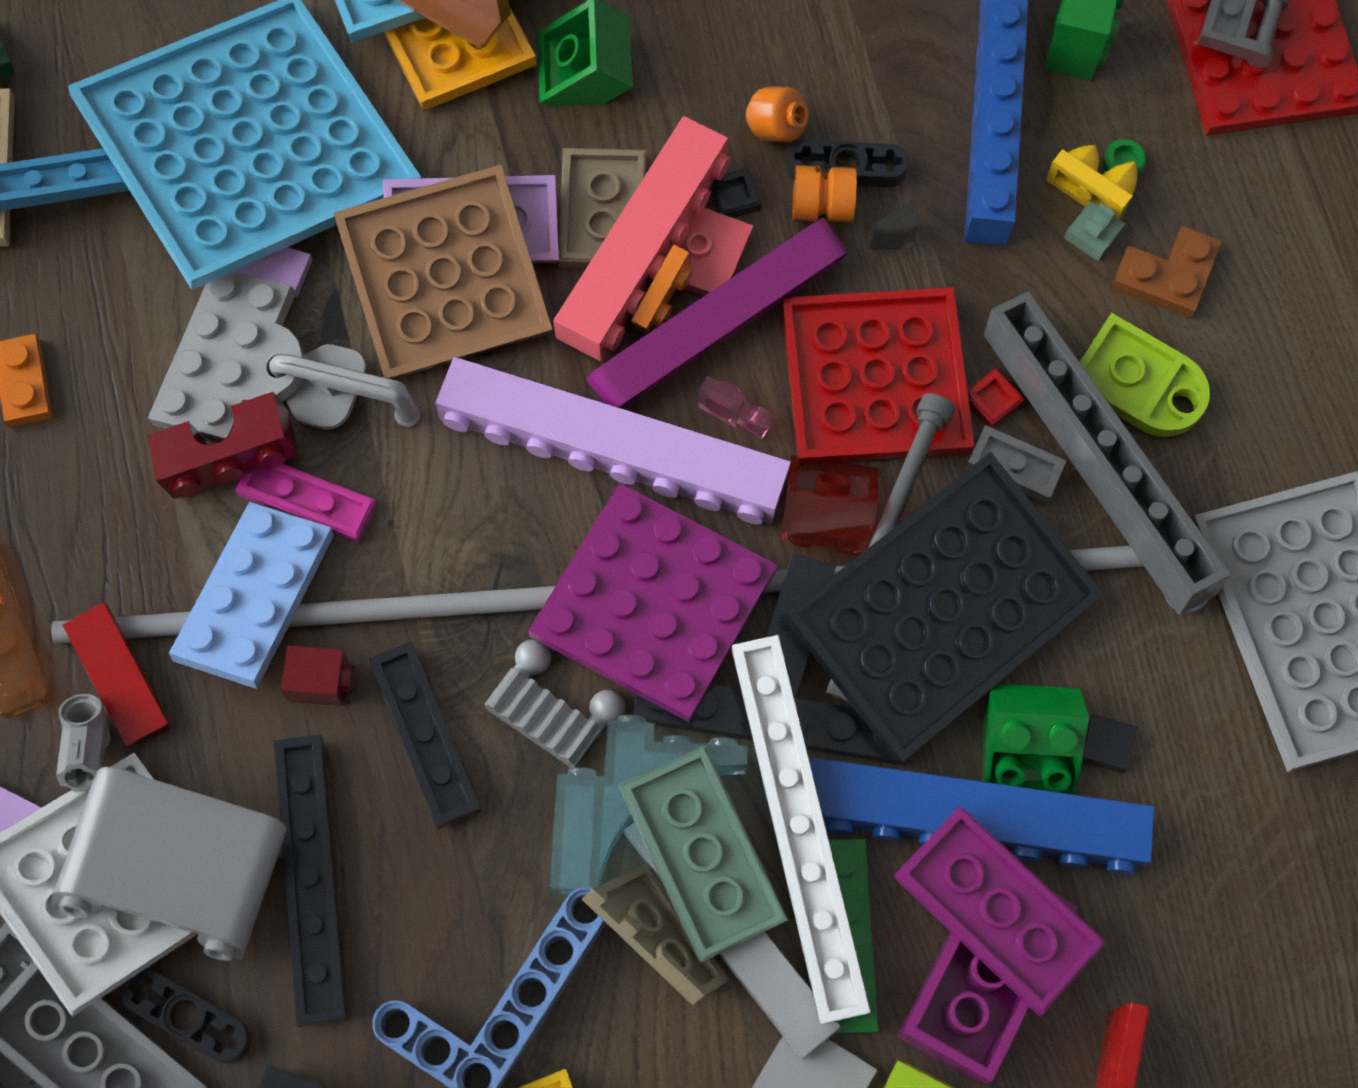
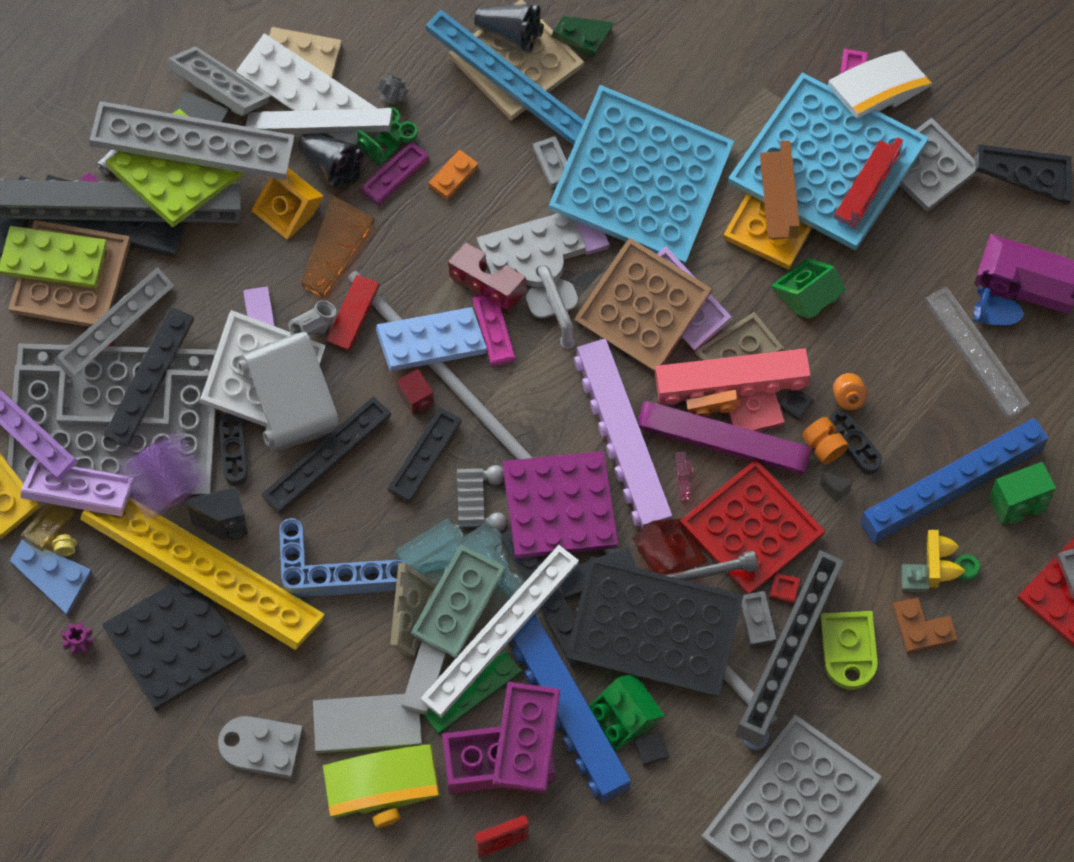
camera: 55 degrees right, 5 degrees down
none -> light grey plate [533,136,567,188]

